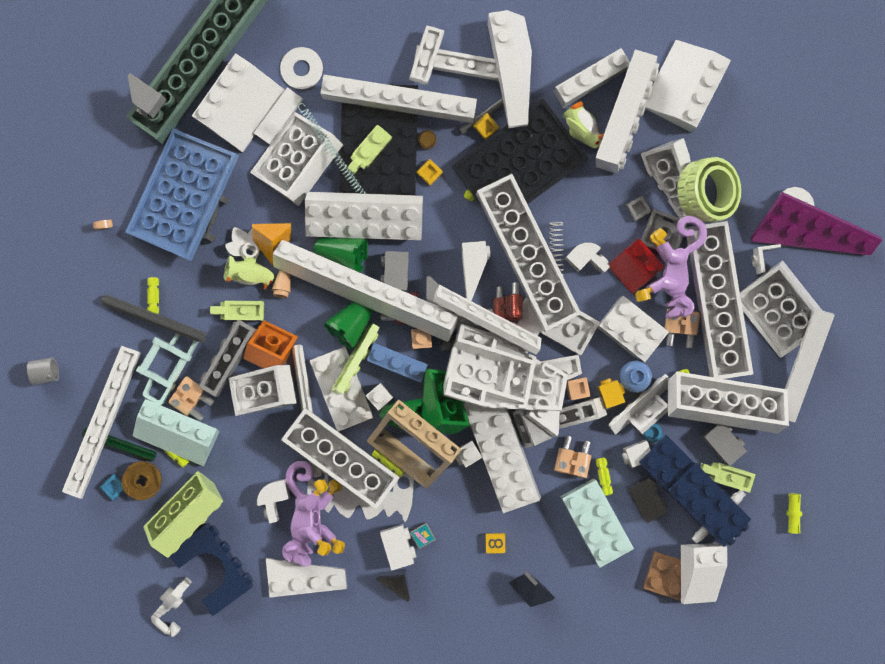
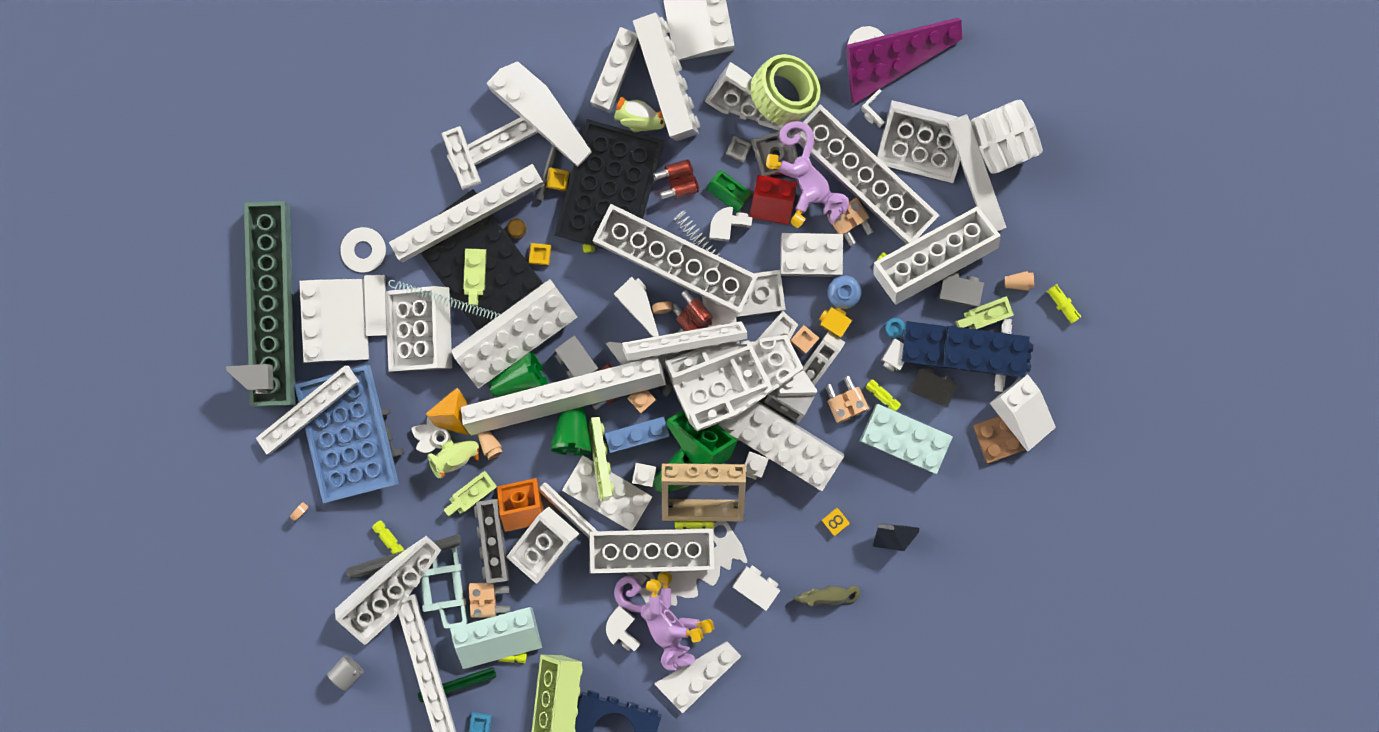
camera: 30 degrees left, 0 degrees up
pearl gold plate [122,461,162,500] -> none
clear smoke slope [376,569,410,602] -> none
tile [410,522,436,549] -> none
white bracket [608,374,669,435] -> none
none -> white plate [256,366,359,455]
none -> white wedge [335,536,441,645]
none -> light nougat tile [652,301,673,314]
none -> clear red piece [653,159,699,199]
none -> green slope [706,169,752,213]
none -> olive animal [793,585,860,607]
none -> white wheel [970,100,1043,174]
none -> light nougat cone [1005,271,1034,291]

